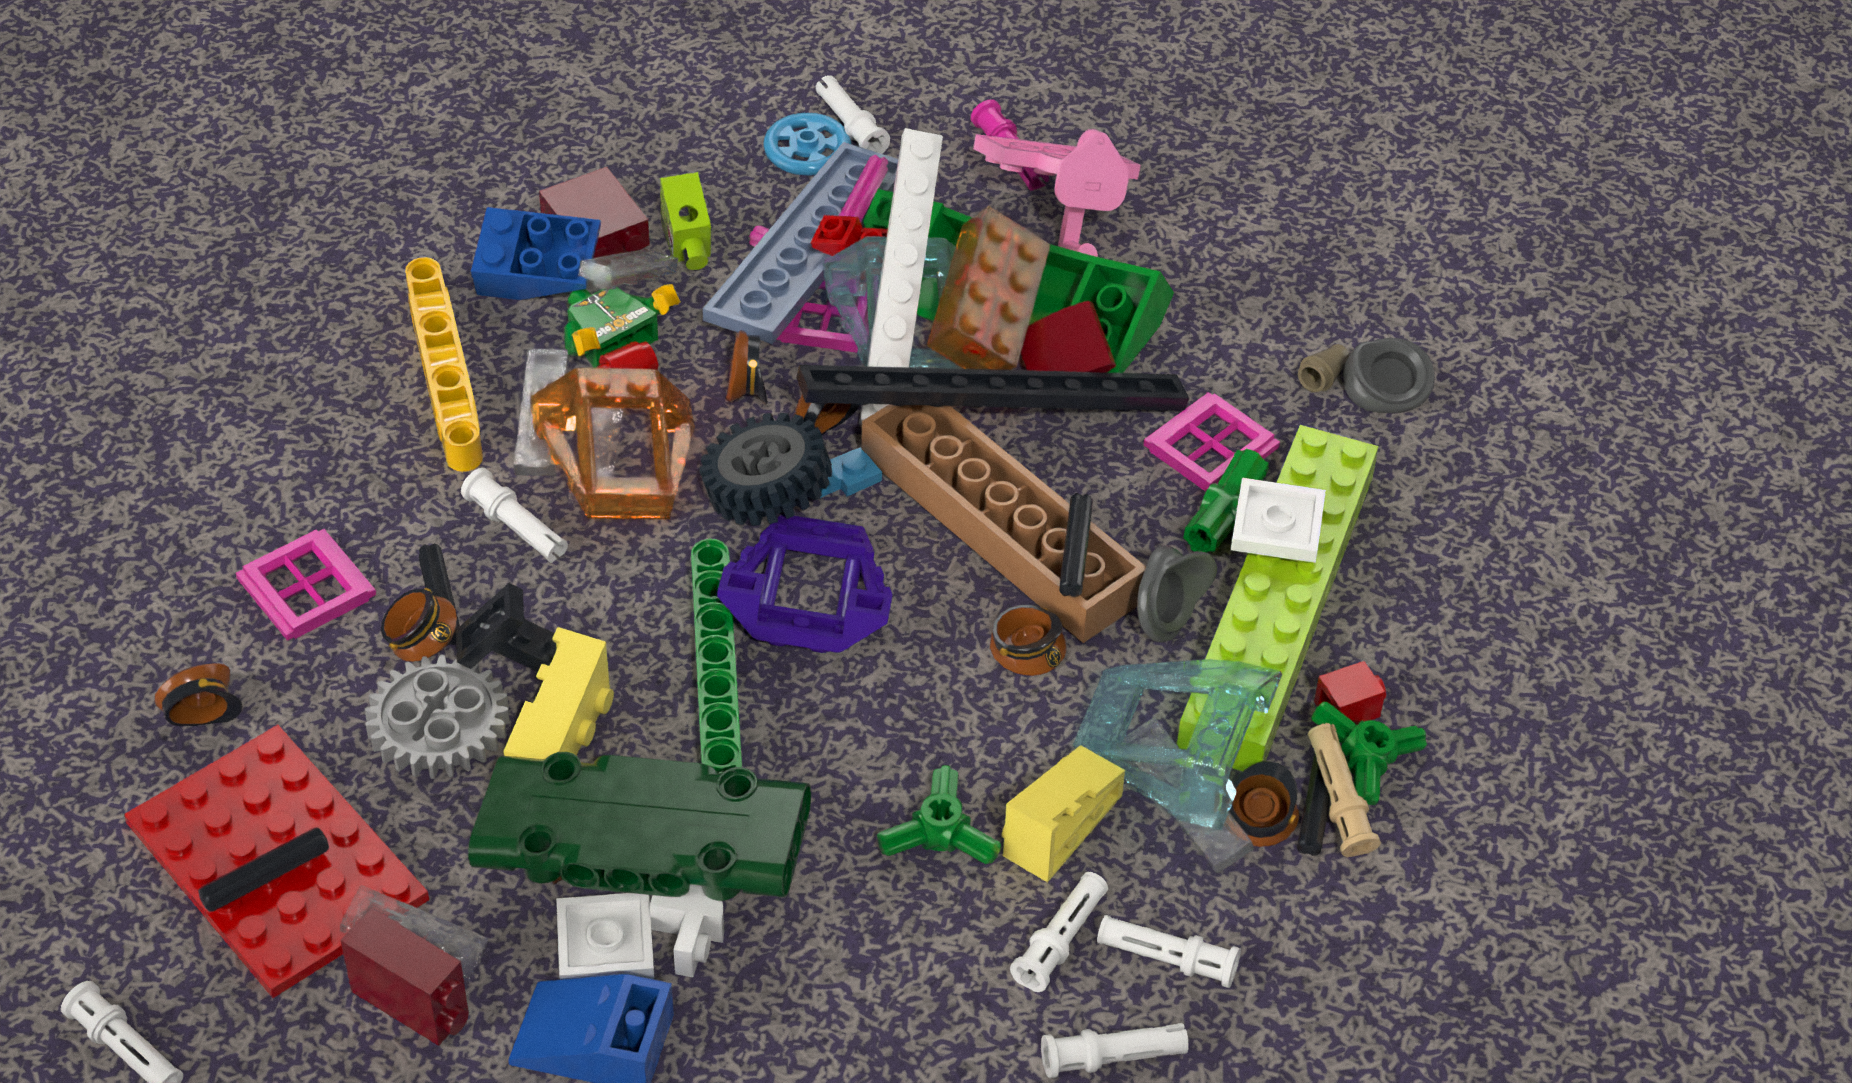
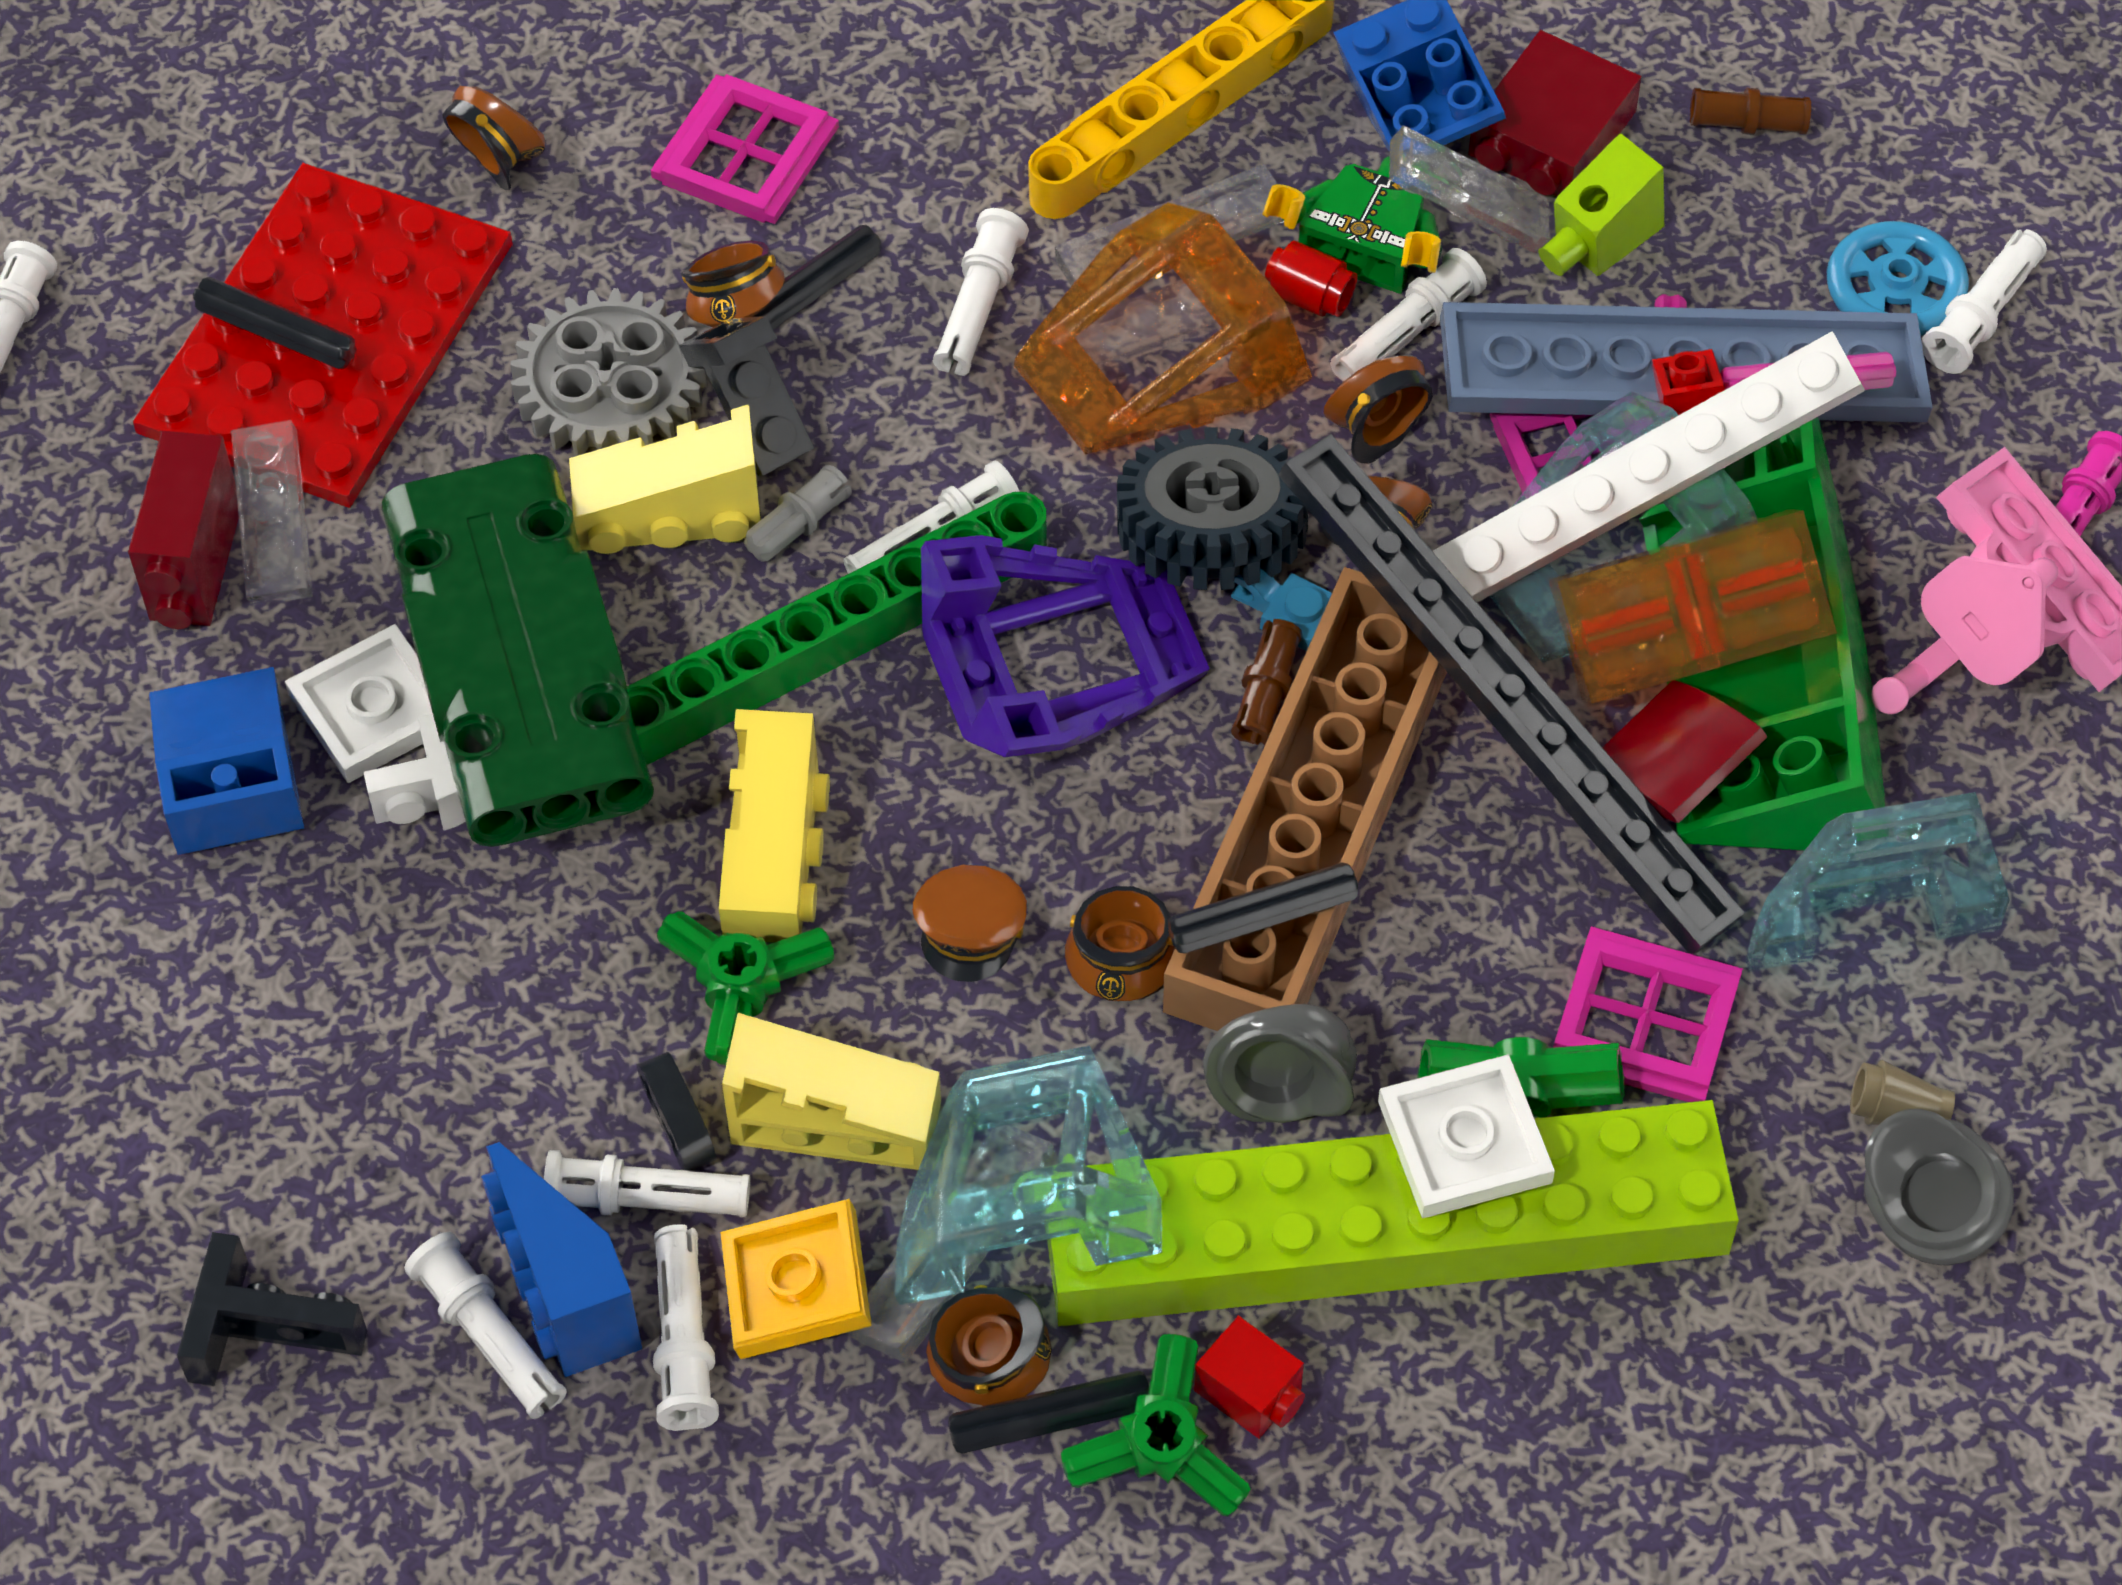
camera: 65 degrees right, 10 degrees up
tan pin [1308,723,1381,857] -> none
none -> blue slope [481,1142,642,1377]
none -> black beam [637,1052,716,1171]
none -> light yellow wedge [719,709,830,943]
none -> yellow tile [720,1199,872,1359]
none -> light grey axle [744,465,852,562]
none -> white pin [843,461,1019,574]
none -> dark orange piece [912,864,1027,982]
none -> reddish brown pin [1231,619,1303,745]
none -> white pin [1330,248,1487,382]
none -> reddish brown pin [1690,87,1811,135]
none -> clear light blue windscreen [1745,792,2010,971]

